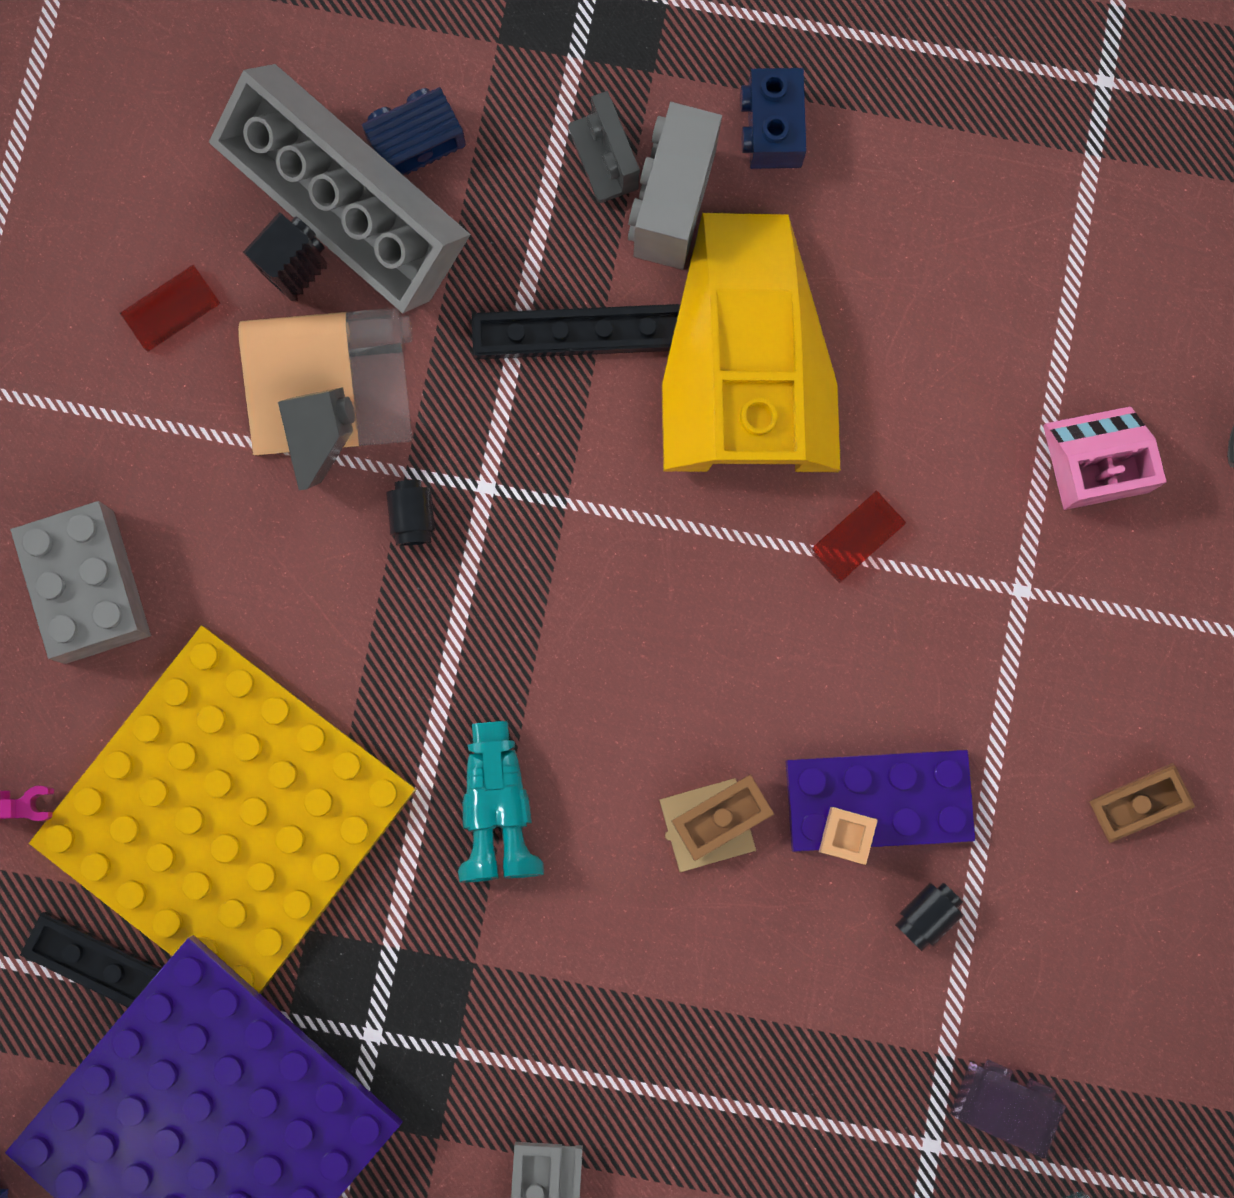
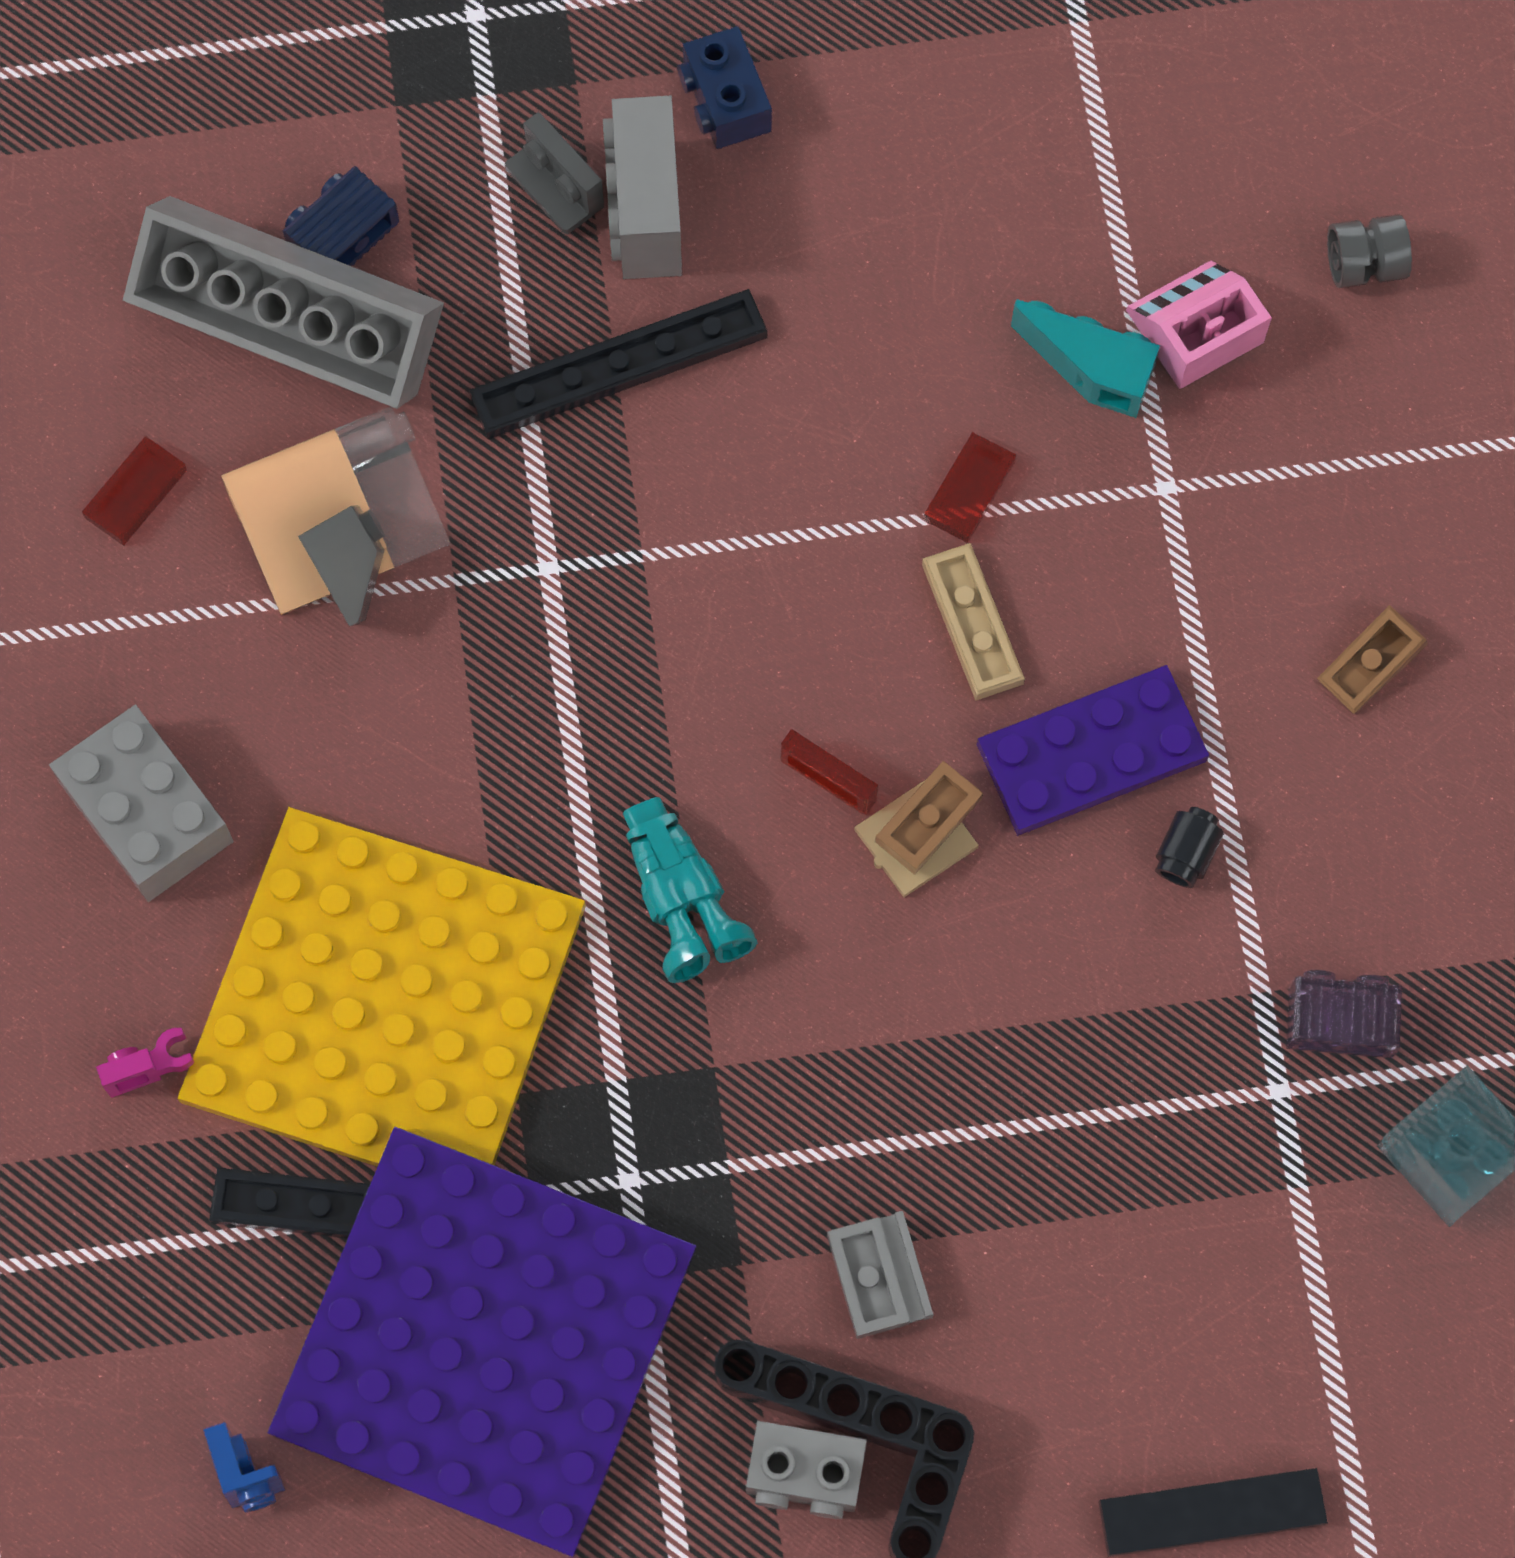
camera: 15 degrees left, 10 degrees down
black brick [243,212,327,301] -> none
black brick [386,480,435,546] -> none
yellow wedge [662,213,841,472] -> none
light nougat plate [819,807,877,865] -> none
none -> clear red tile [781,729,878,815]
none -> tan tile [922,543,1025,701]
none -> teal slope [1011,299,1160,418]

